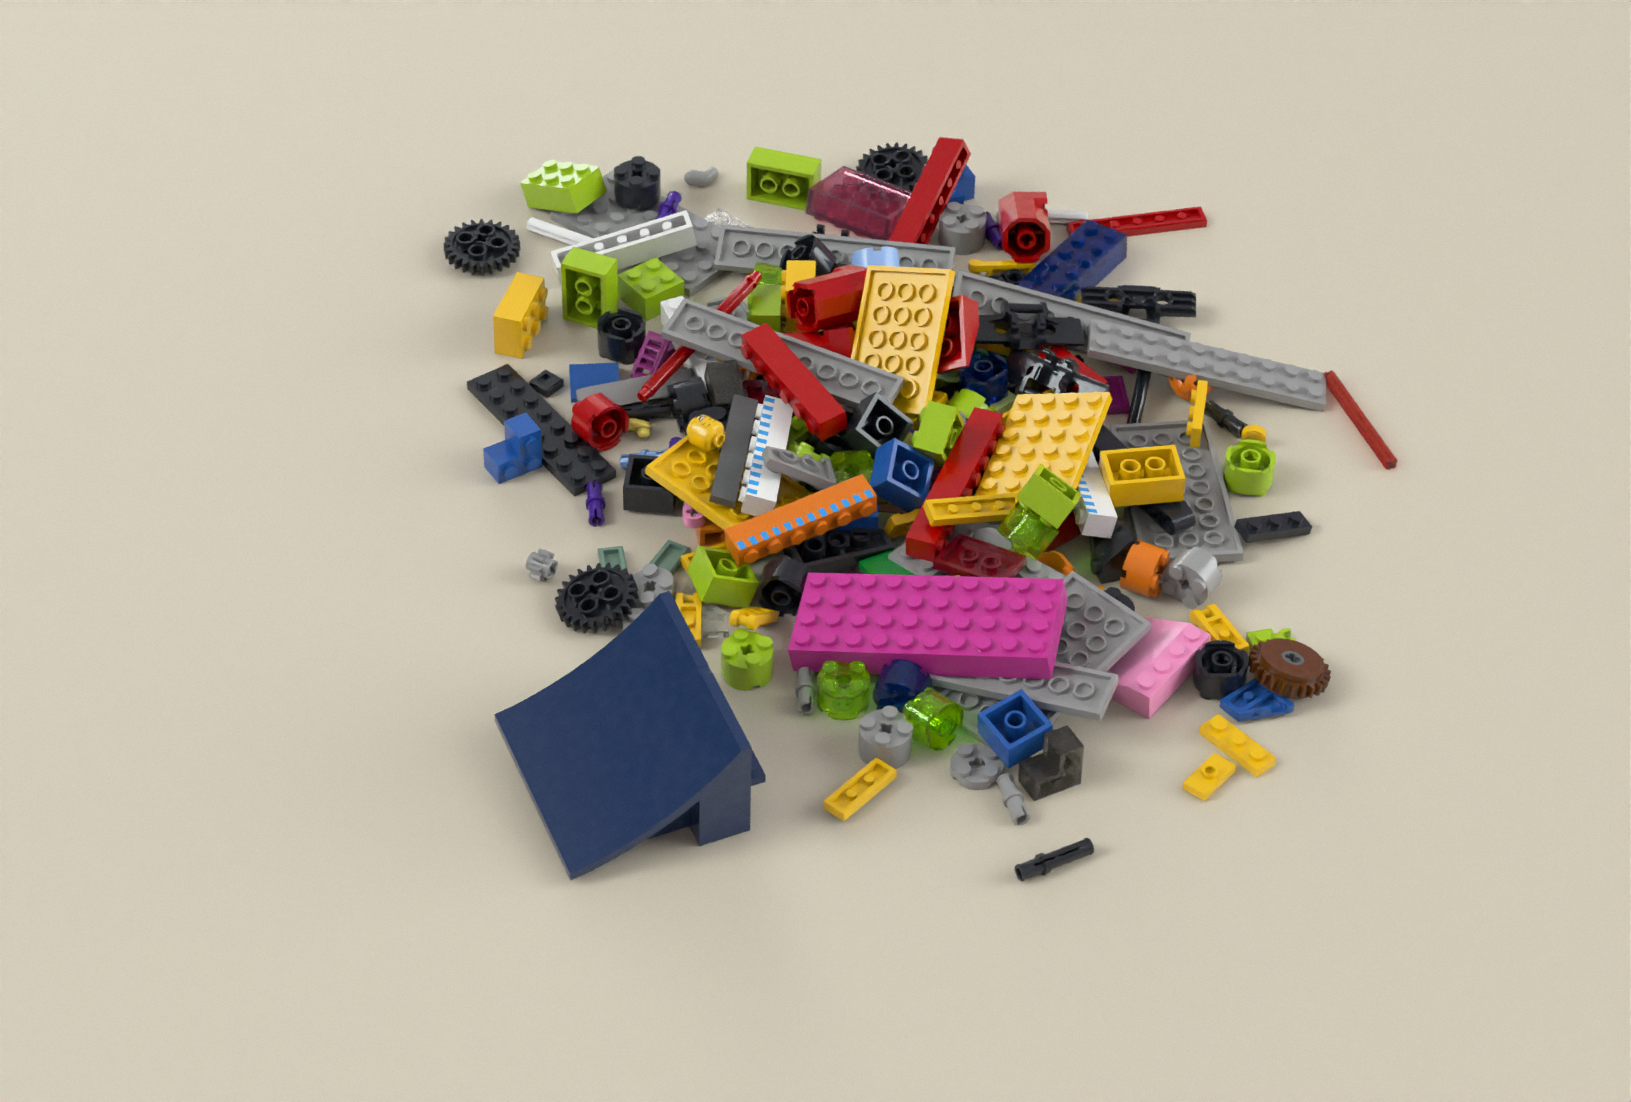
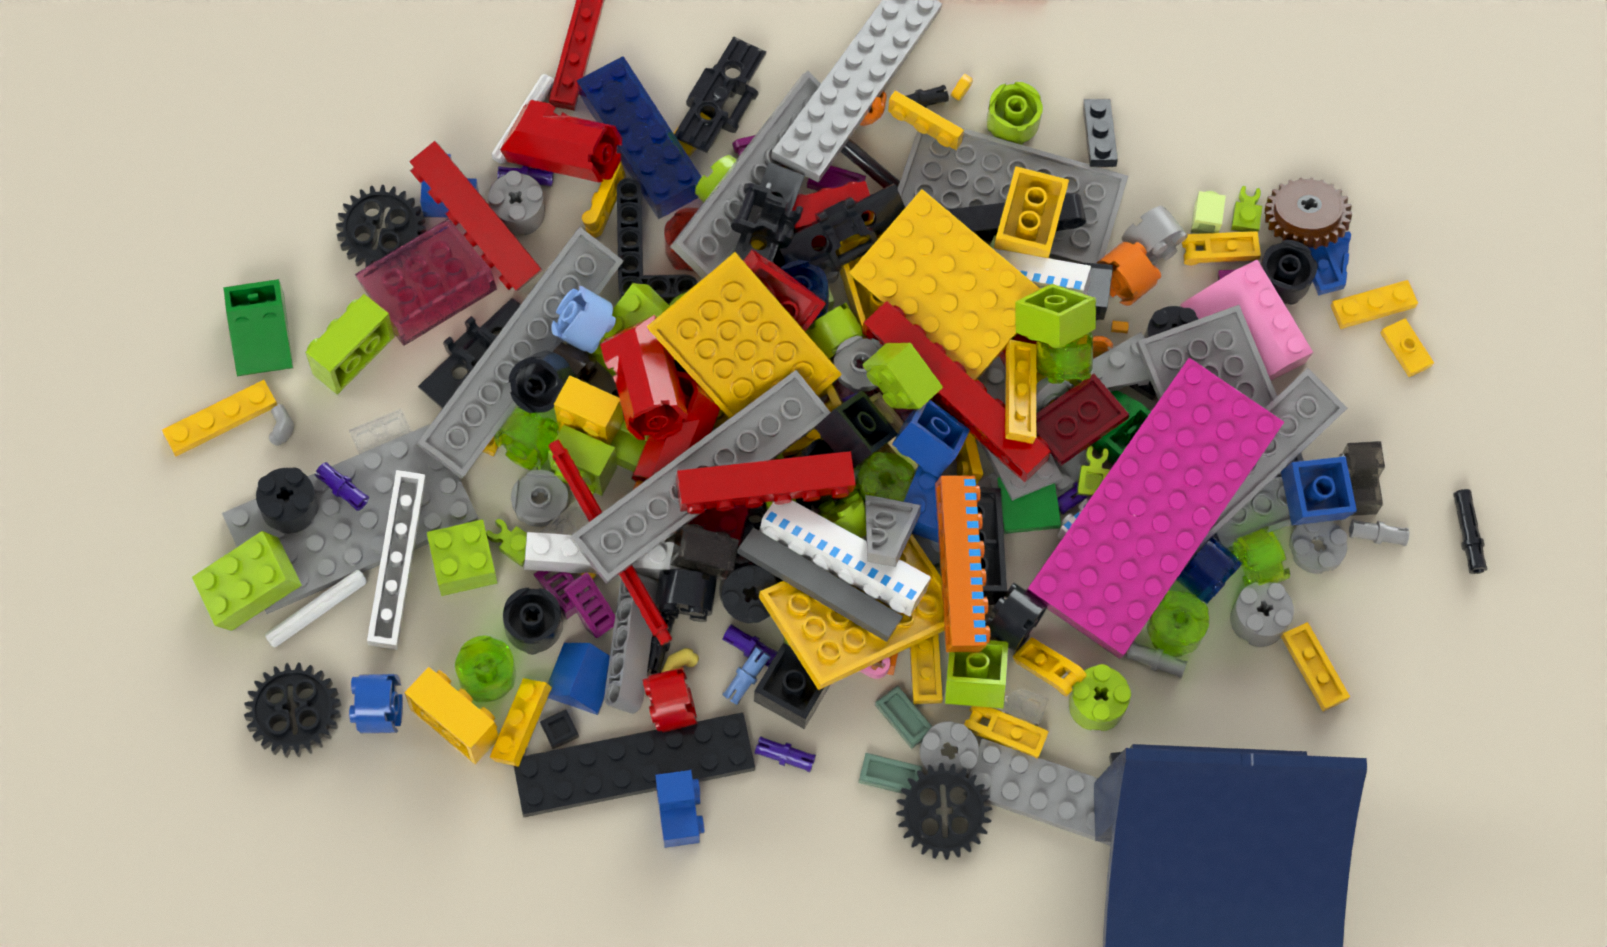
camera: 70 degrees left, 25 degrees up
light grey gear [526,549,558,582] -> none
lime brick [561,247,618,329] -> none
yellow head [686,415,725,452] -> none
none -> yellow plate [162,380,277,457]
none -> green slope [223,279,293,377]
none -> blue brick [349,674,403,734]
none -> clear neon green brick [455,635,516,702]
none -> yellow plate [490,678,552,767]
none -> yellowish green brick [1191,191,1226,234]

